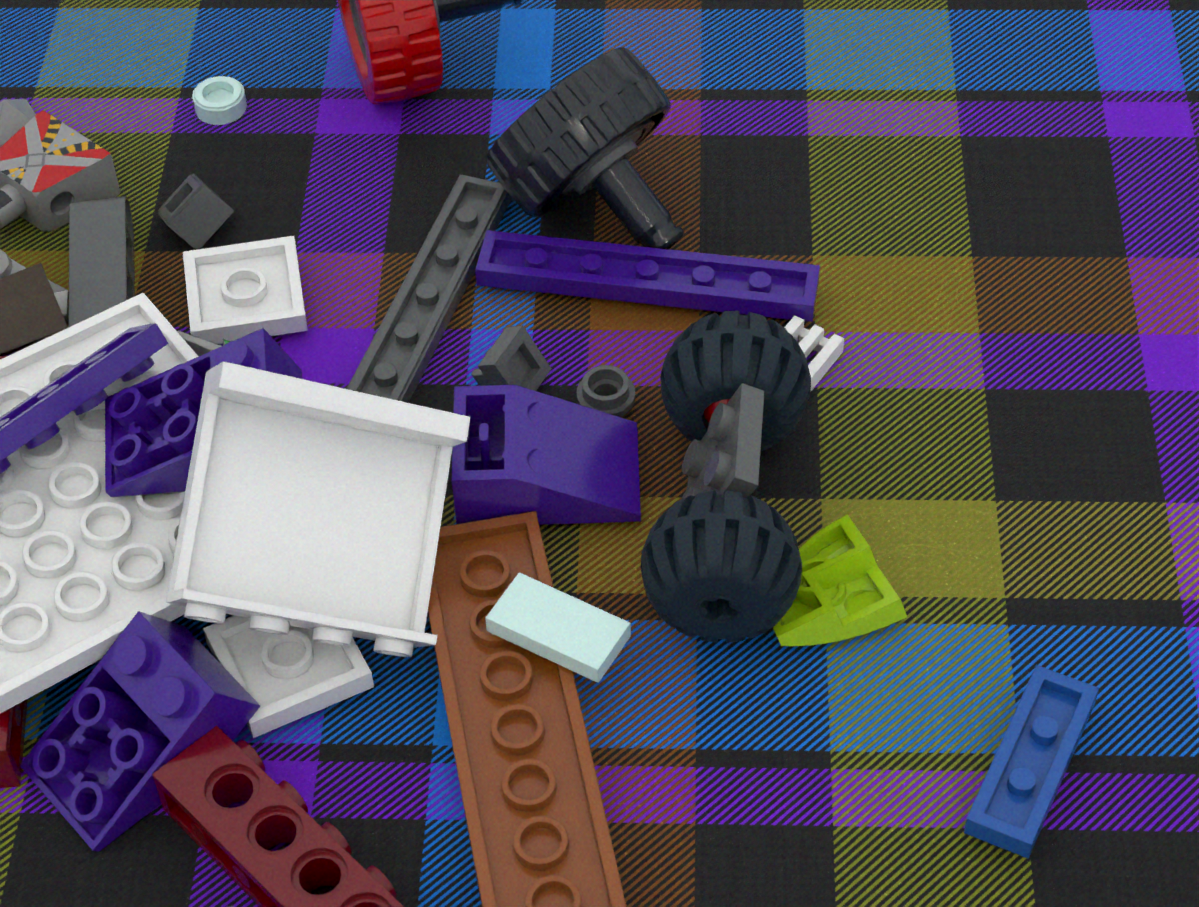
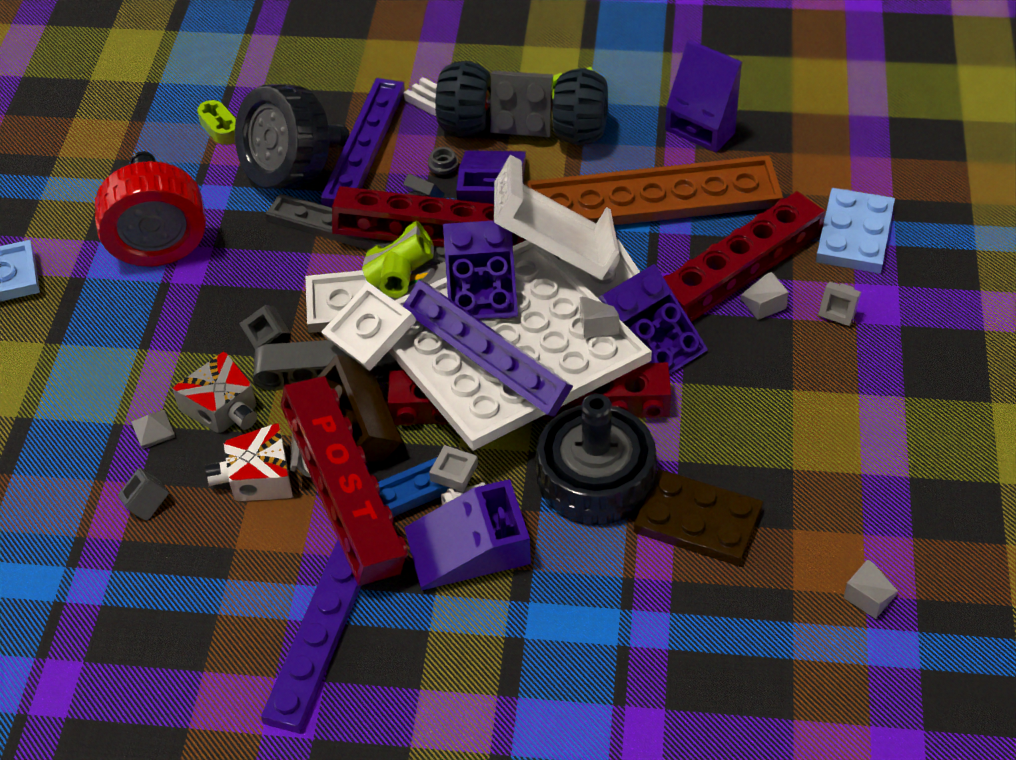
camera: 85 degrees left, 0 degrees up
light aqua tile [192,76,247,125] -> none
light aqua tile [485,572,631,683] -> none
blue plate [964,665,1099,859] -> none
none -> lime beam [197,100,236,145]
none -> white plate [321,282,416,371]
none -> dark red brick [332,186,526,247]
none -> lime connector [362,220,434,298]
none -> light grey slope [580,296,619,338]
none -> dark purple slope [665,40,742,153]

